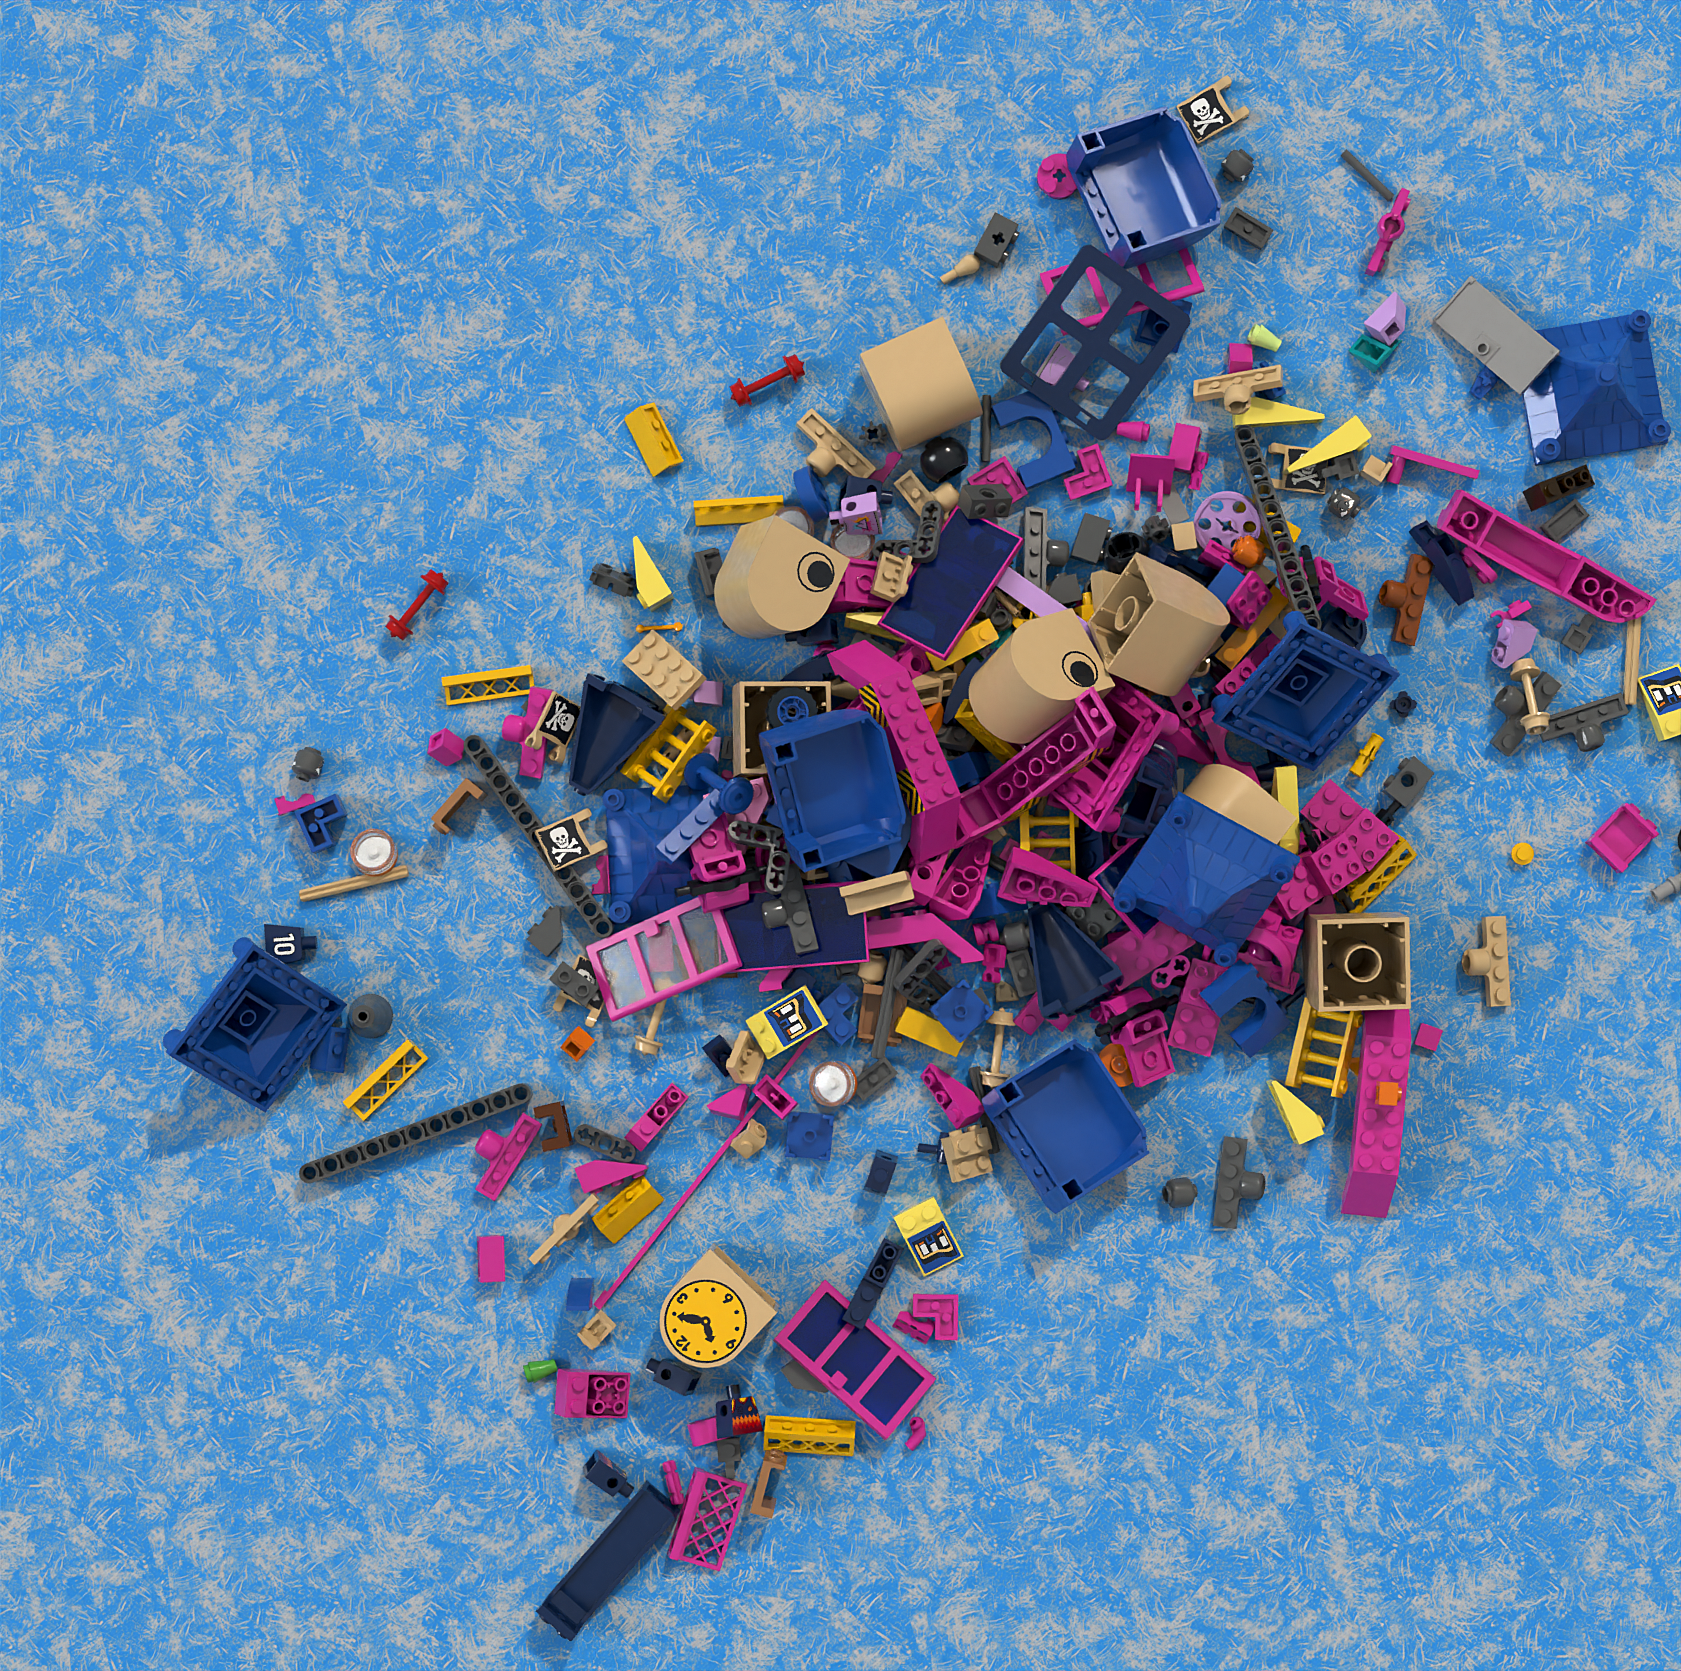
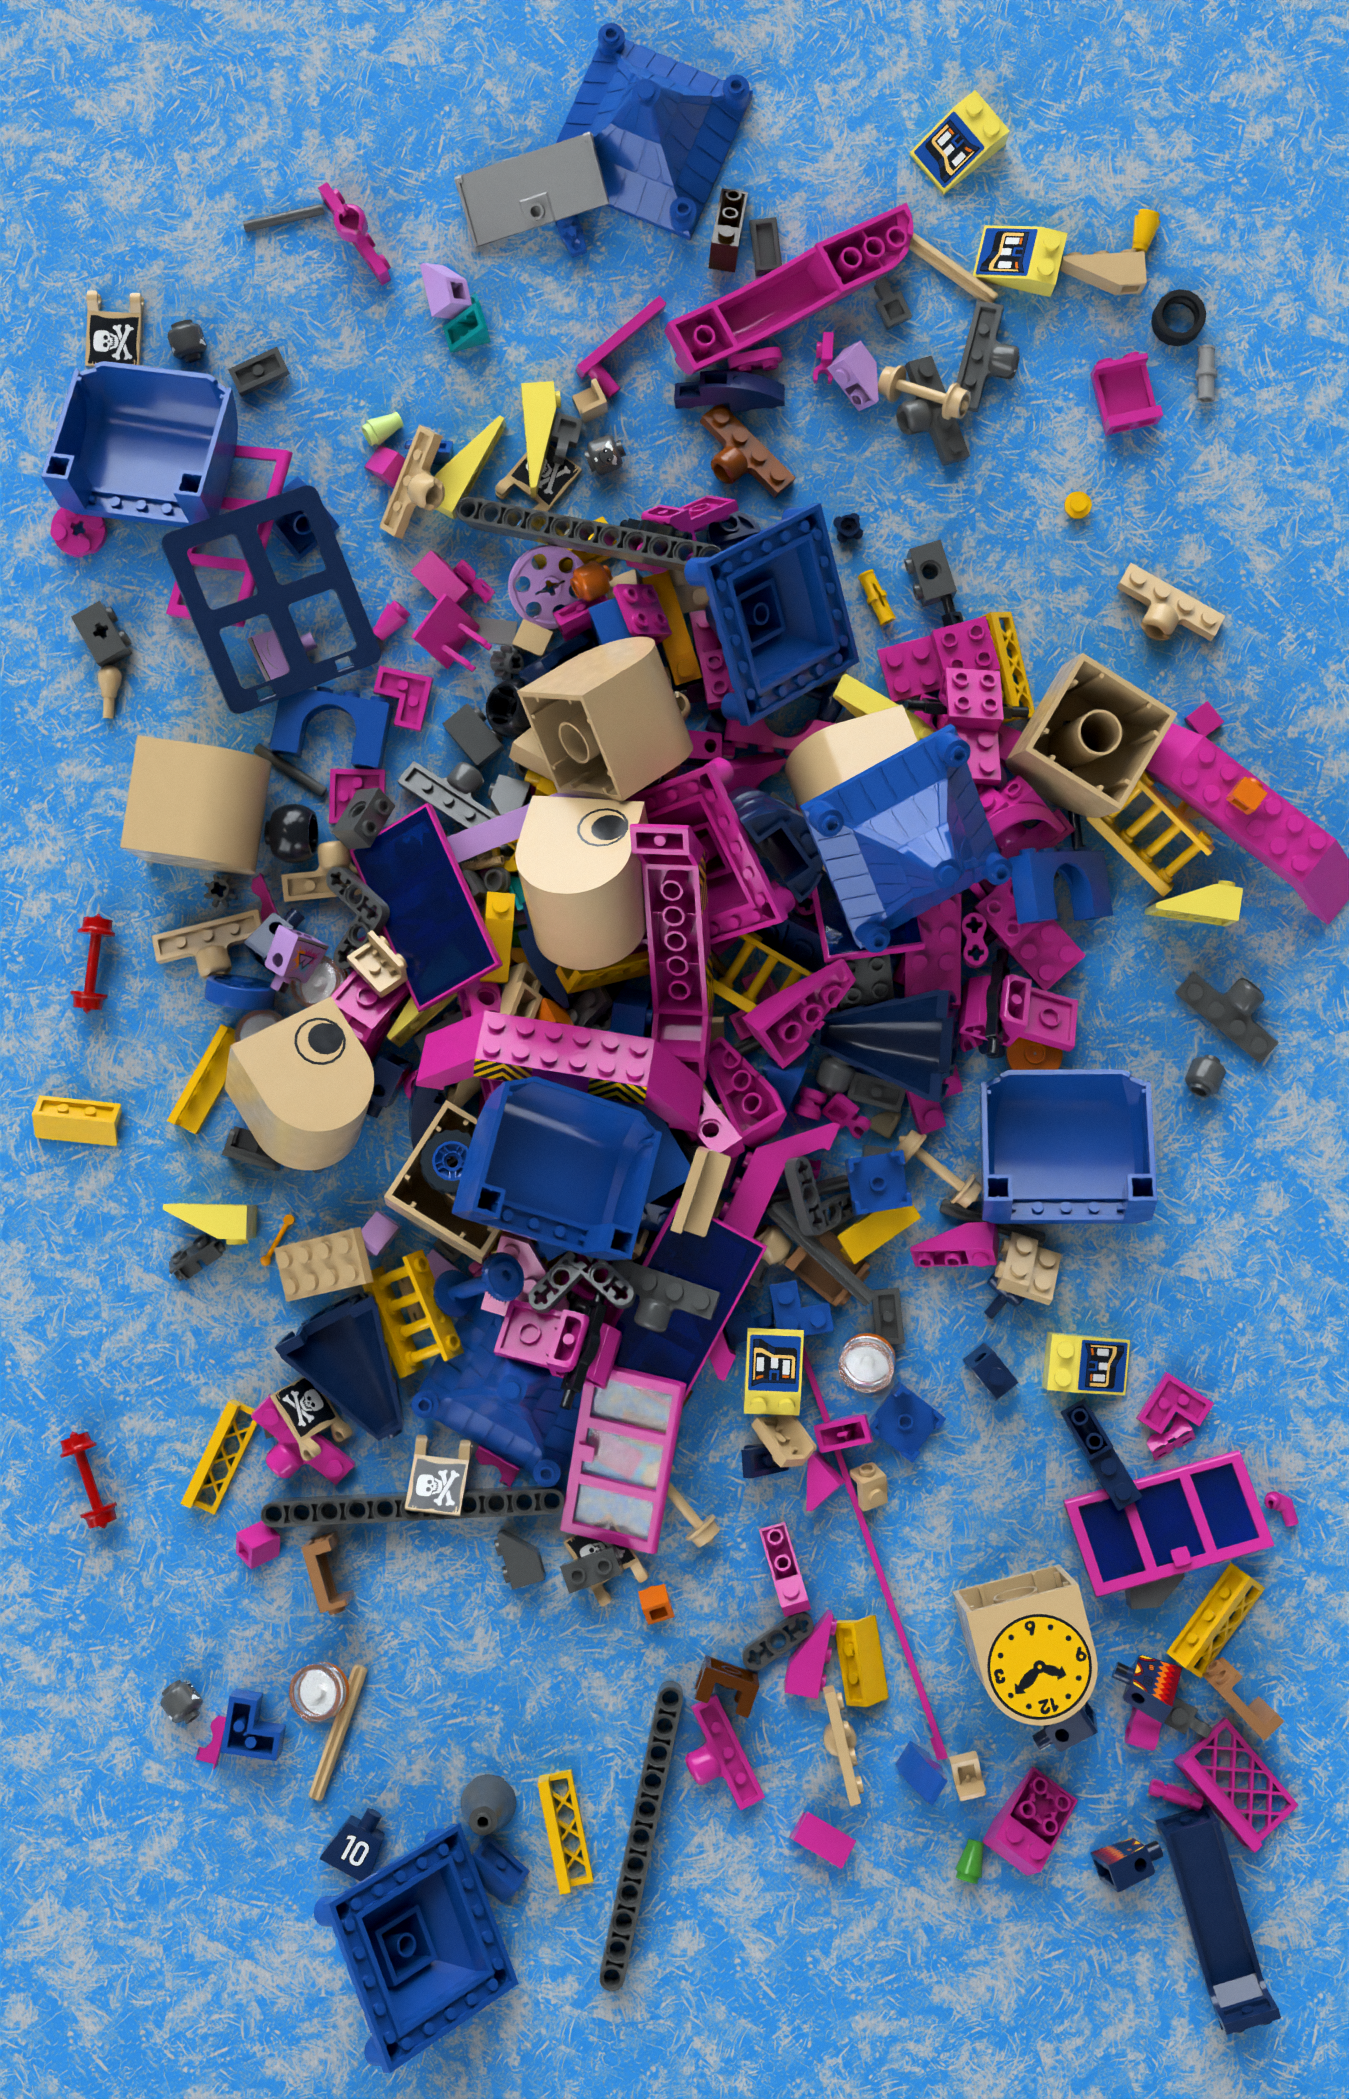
camera: 60 degrees left, 0 degrees up
plate [654,788,725,865] -> none

